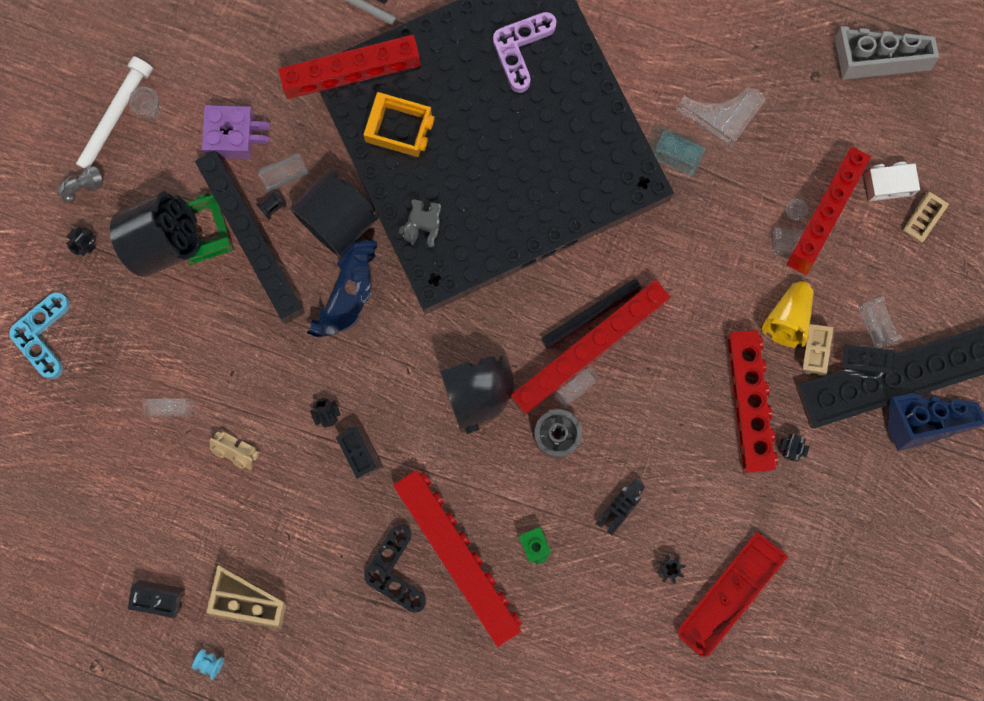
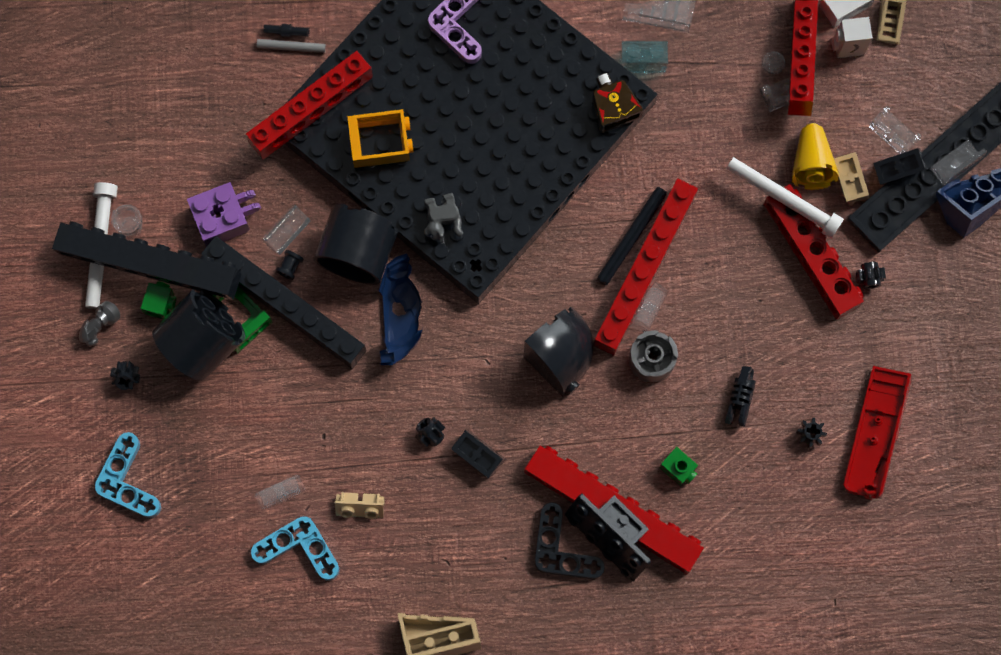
camera: 25 degrees left, 5 degrees down
none -> black brick [52,221,242,300]
none -> green brick [140,281,176,319]
none -> medium azure beam [251,517,339,581]
none -> black bracket [565,493,651,581]
none -> dark brown torso [592,74,643,133]
none -> white piece [726,157,844,239]
none -> white brick [831,17,873,58]
none -> clear panel [930,140,987,186]

